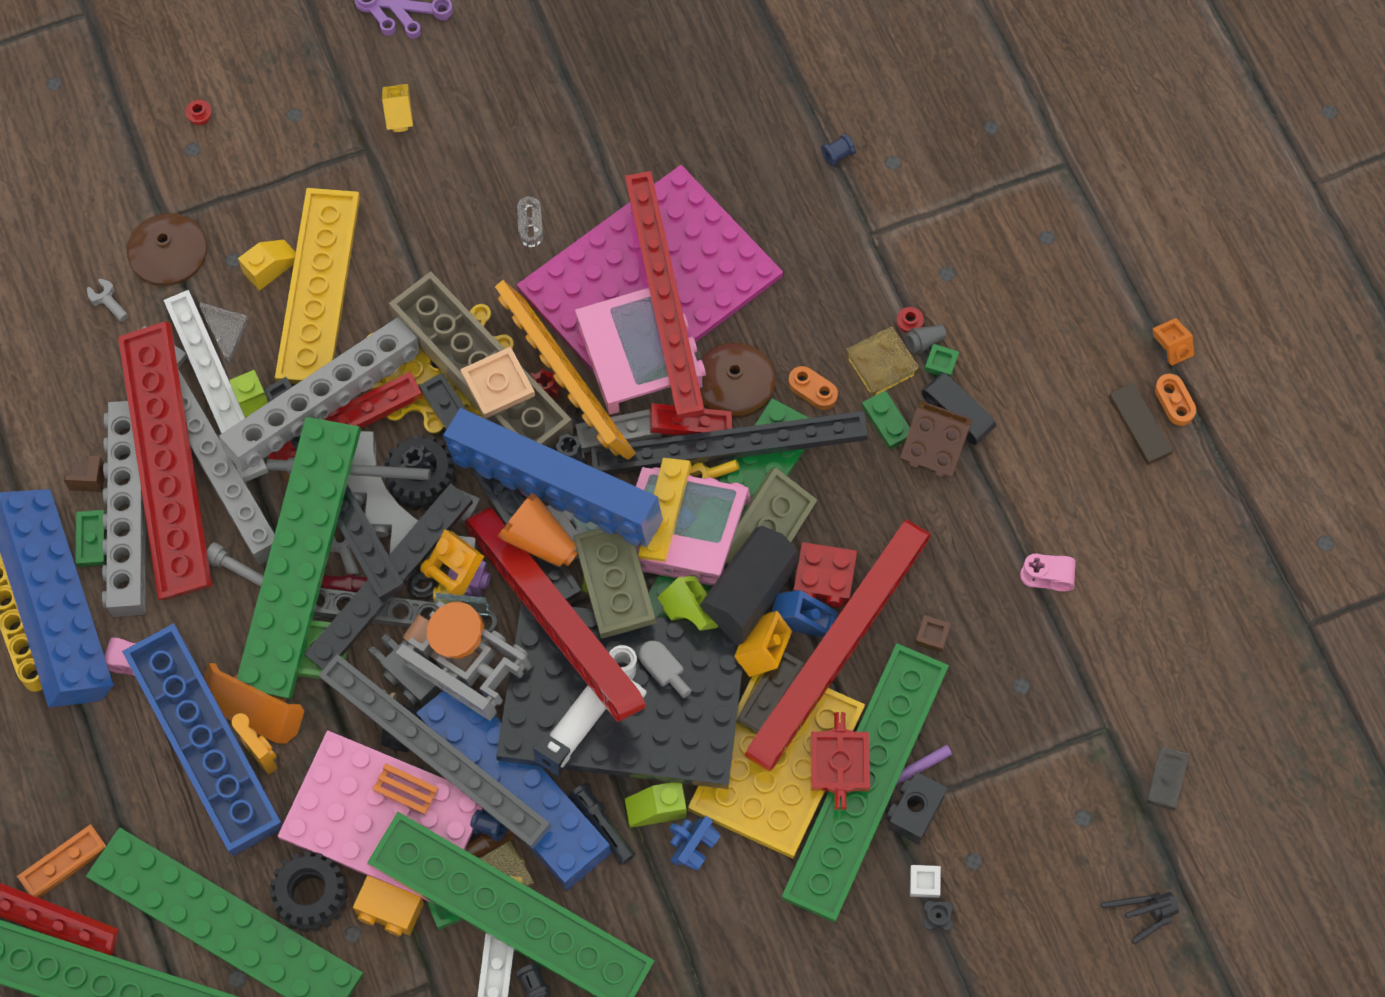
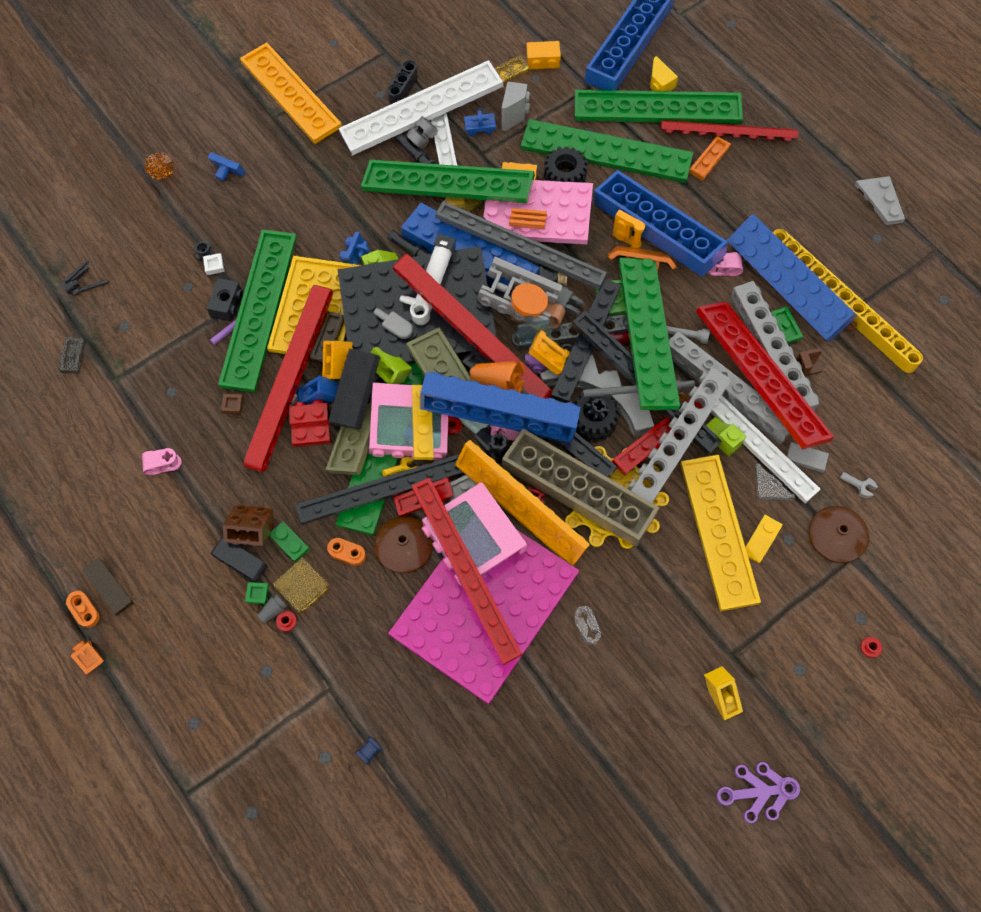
camera: 165 degrees right, 0 degrees up
light nougat plate [460,347,535,419] -> none
red plate [811,712,870,810] -> none

